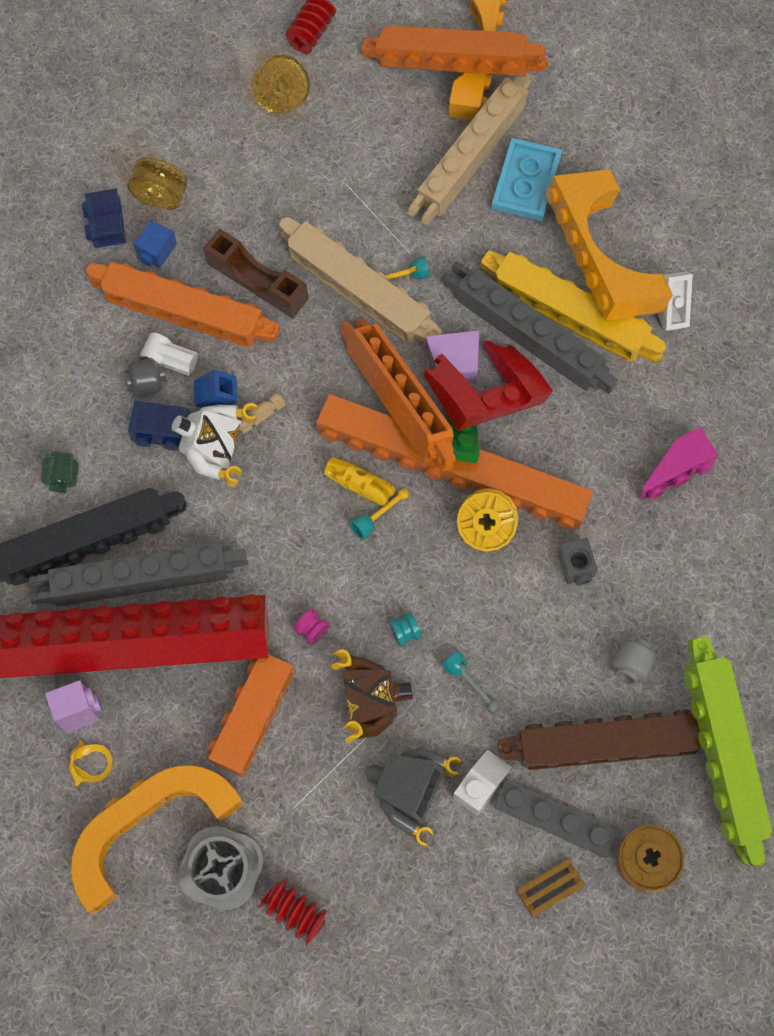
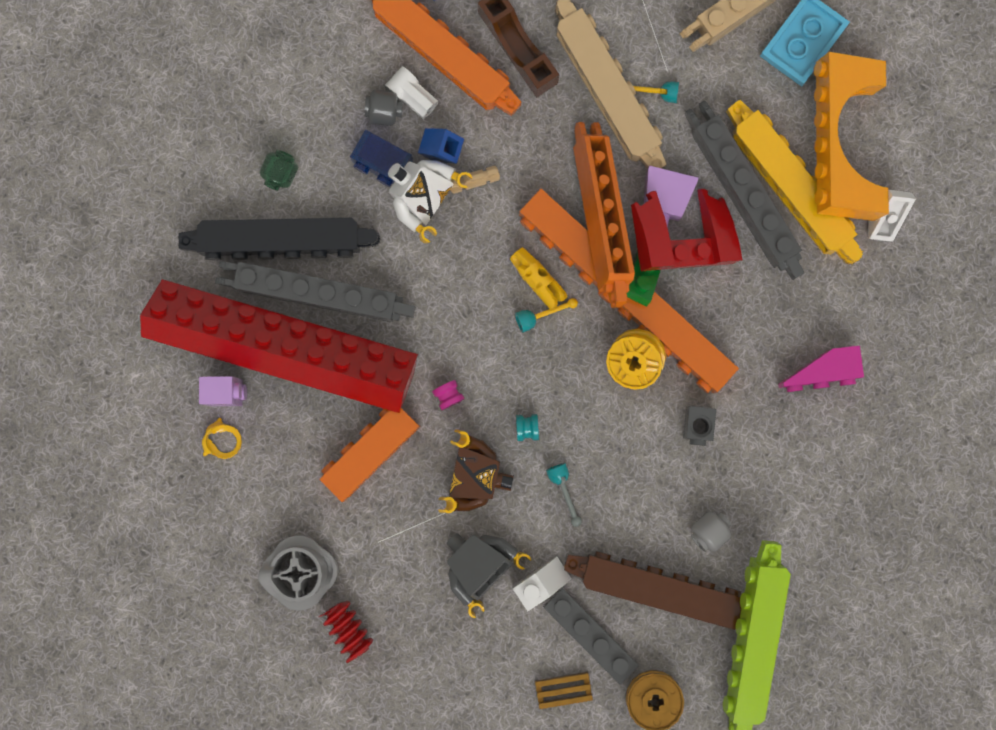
camera: 20 degrees right, 15 degrees up
light orange arch [71,766,244,915] -> none

